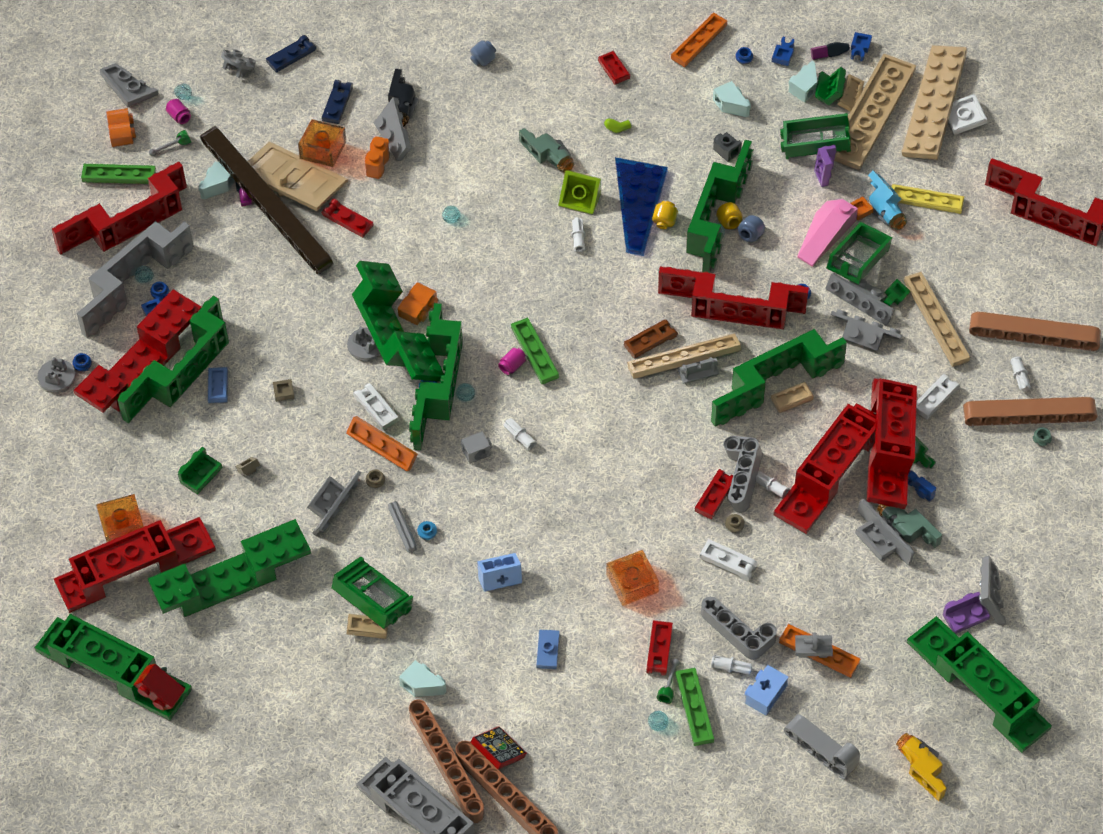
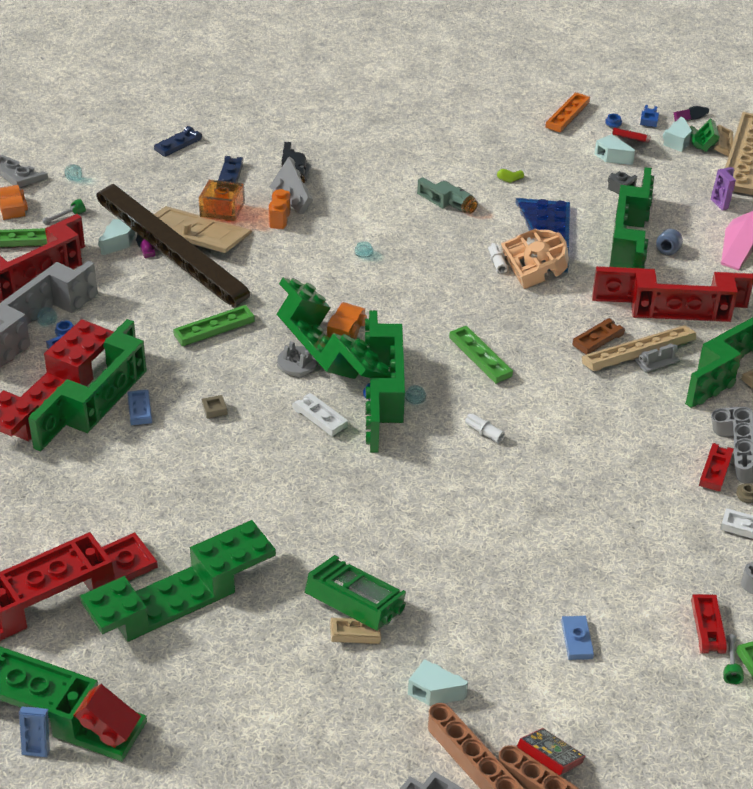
camera: 10 degrees left, 15 degrees down
clear orange brick [96,494,144,542] -> none
dark pink brick [166,99,191,124] -> none
green bracket [178,447,223,494] -> none
light grey plate [221,49,256,78] -> none
dark tan plate [235,457,261,475] -> none
light grey bracket [307,471,361,535] -> none
red plate [321,199,374,238] -> none
orange plate [346,416,418,471] -> none
dark tan plate [366,469,385,488] -> none
light grey axle [388,501,417,553] -> none
dark azure plate [417,521,437,540] -> none
light grey brick [461,432,492,464] -> none
sand blue head [470,40,496,66] -> none
light blue brick [477,553,522,592] -> none
dark pink brick [498,348,526,375] -> none
lime slope [558,170,601,214] -> none
red plate [598,51,630,85] -> none
clear orange brick [606,550,659,606] -> none
clear light blue plate [648,711,668,731] -> none
yellow head [652,201,678,230] -> none
yellow head [716,202,743,230] -> none
green door [780,113,851,159] -> none
blue plate [851,32,872,61] -> none
none -> medium blue plate [19,706,50,757]
none -> bright green plate [173,305,255,347]
none -> light nougat connector [501,229,569,289]
none -> red tile [612,128,651,142]

